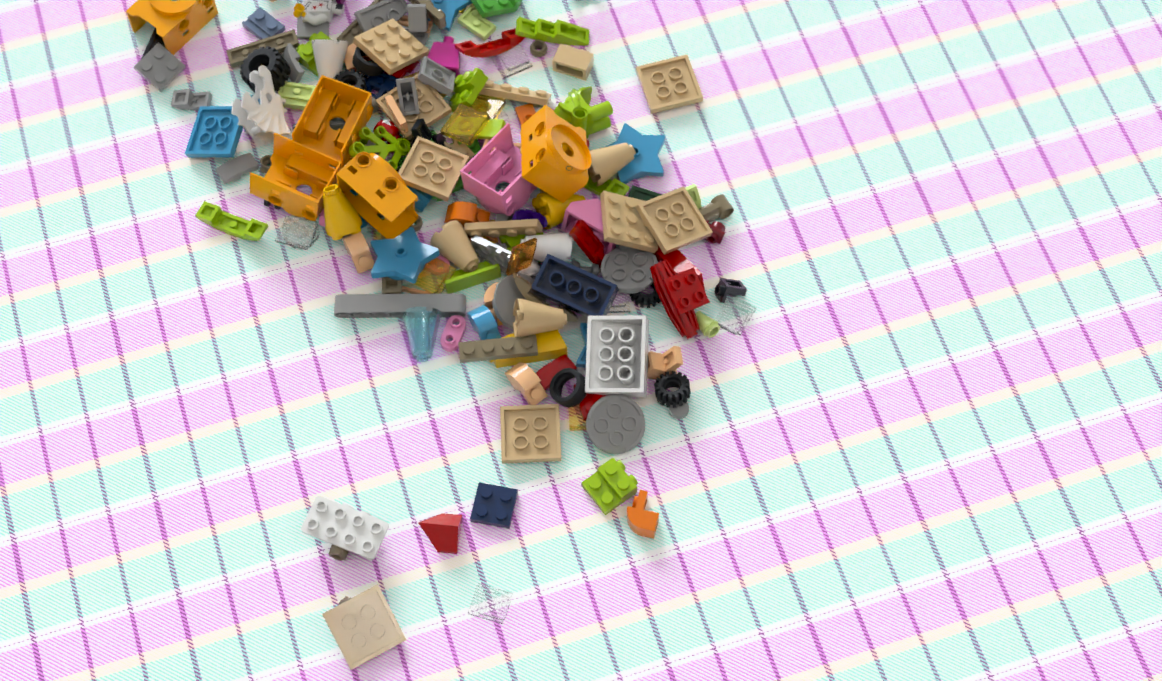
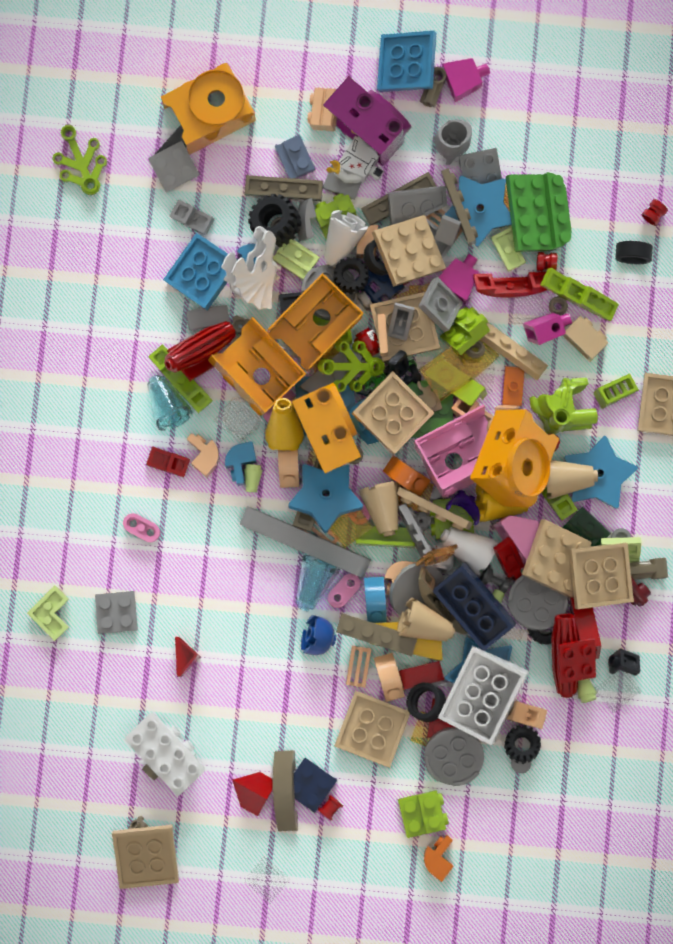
camera: 25 degrees right, 20 degrees up
none -> yellowish green plate [27,585,70,641]
none -> lime plant [52,125,107,195]
none -> light grey plate [95,591,138,634]
none -> bright pink plate [123,513,160,543]
none -> red slope [145,446,190,478]
none -> clear light blue cone [147,375,193,431]
none -> red plate [164,321,236,381]
none -> red slope [175,637,201,677]
none -> light nougat brick [187,433,219,478]
none -> dark azure brick [225,441,257,486]
none -> yellowish green cone [244,464,263,492]
none -> dark tan slope [273,750,298,831]
none -> blue cylinder [301,615,336,656]
none -> red bush [318,794,344,821]
none -> light nougat tile [346,646,371,688]
none -> dark tan plate [466,340,485,359]
none -> dark pink torso [522,313,572,345]
none -> red wheel [536,252,558,271]
none -> lime slope [593,373,639,409]

